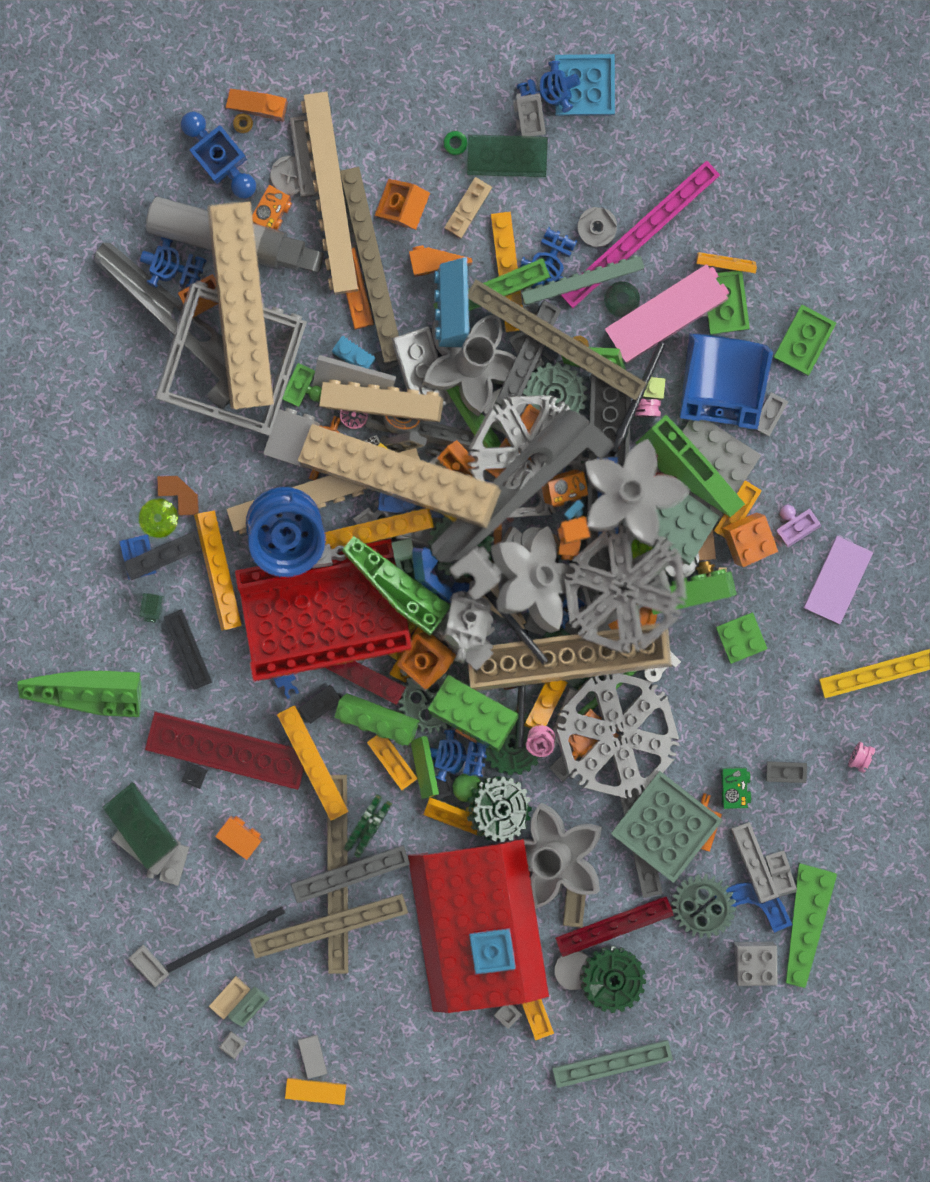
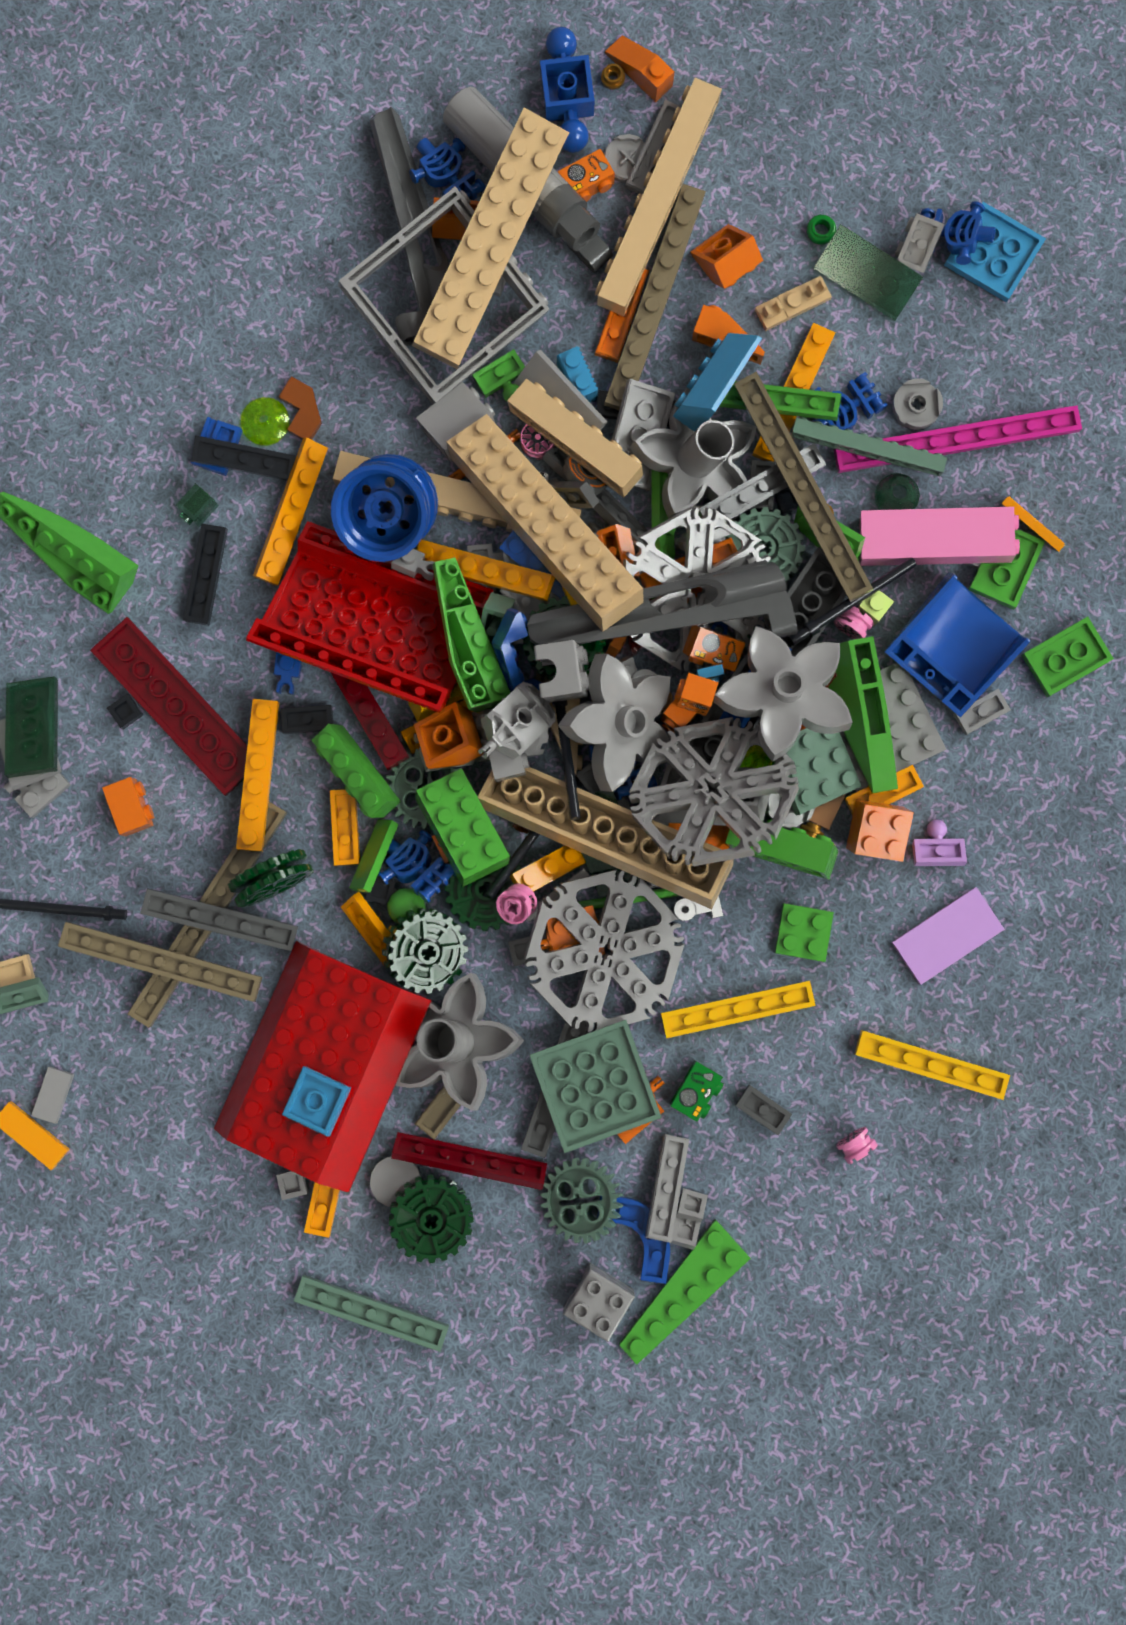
camera: 30 degrees right, 5 degrees down
none -> yellow plate [661,981,816,1038]

